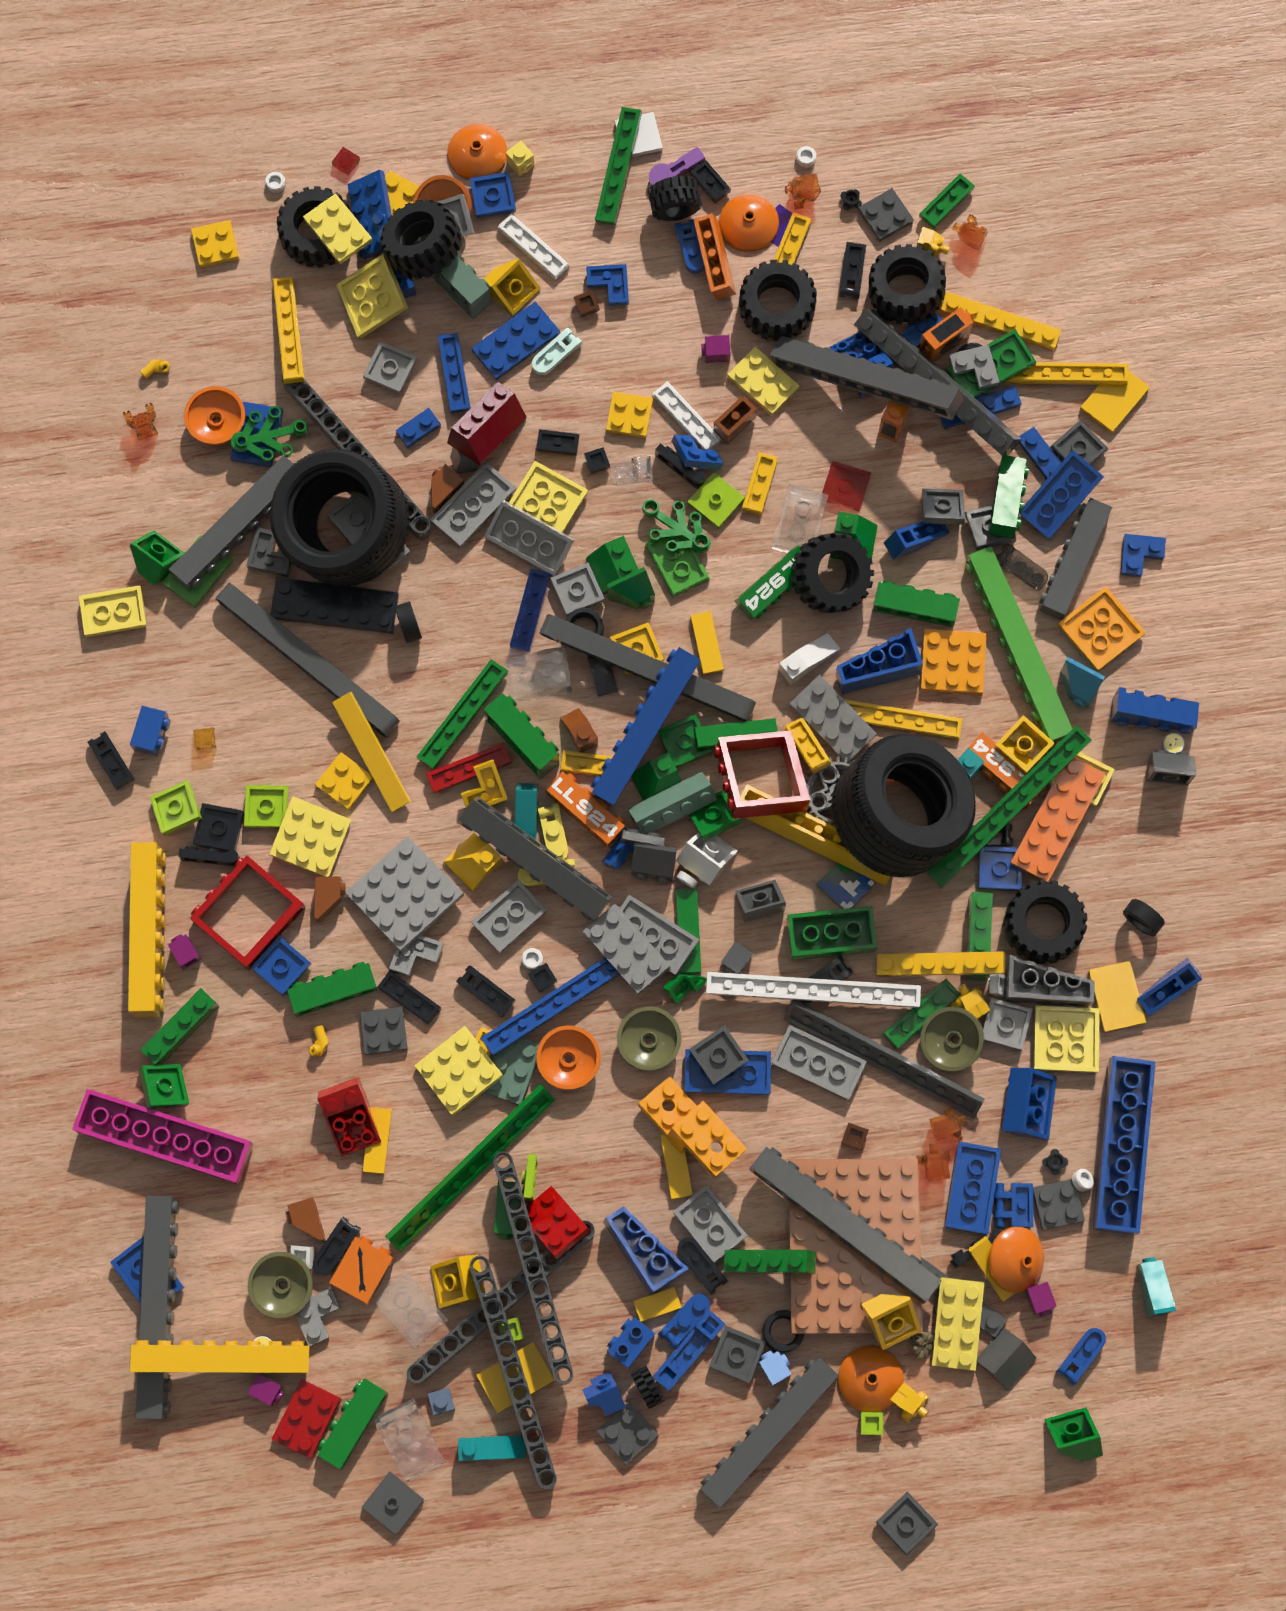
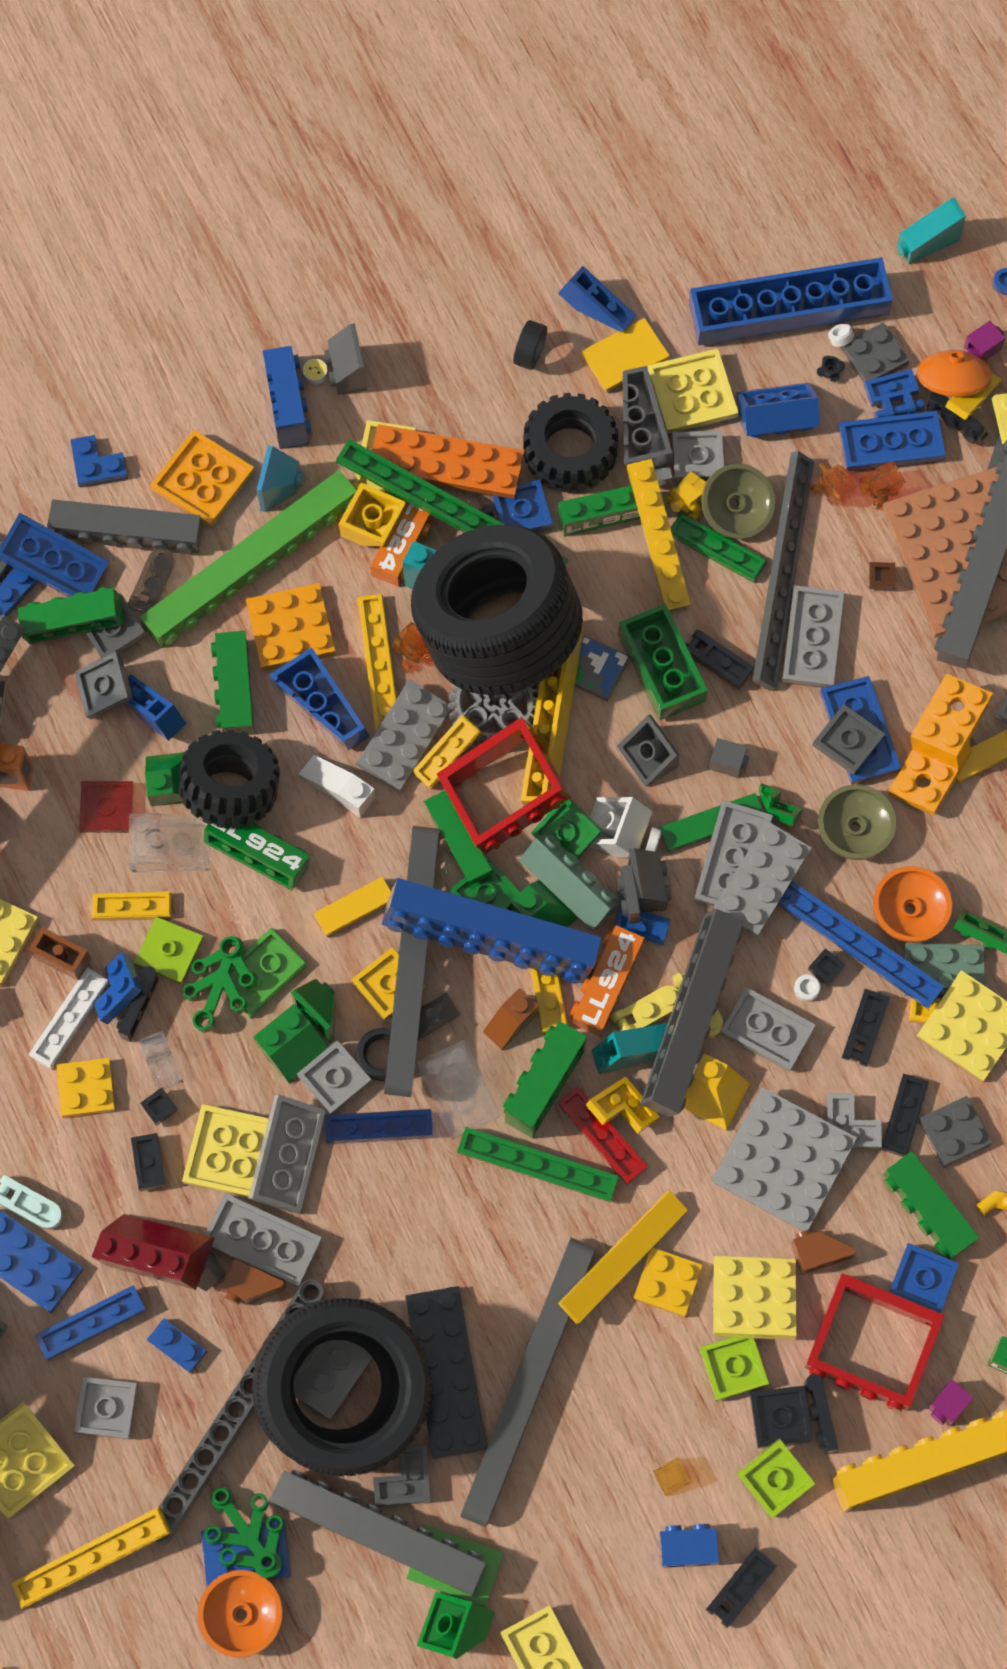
camera: 105 degrees left, 5 degrees down
black tyre [394,601,422,643] -> none
white plate [706,972,921,1008] -> none

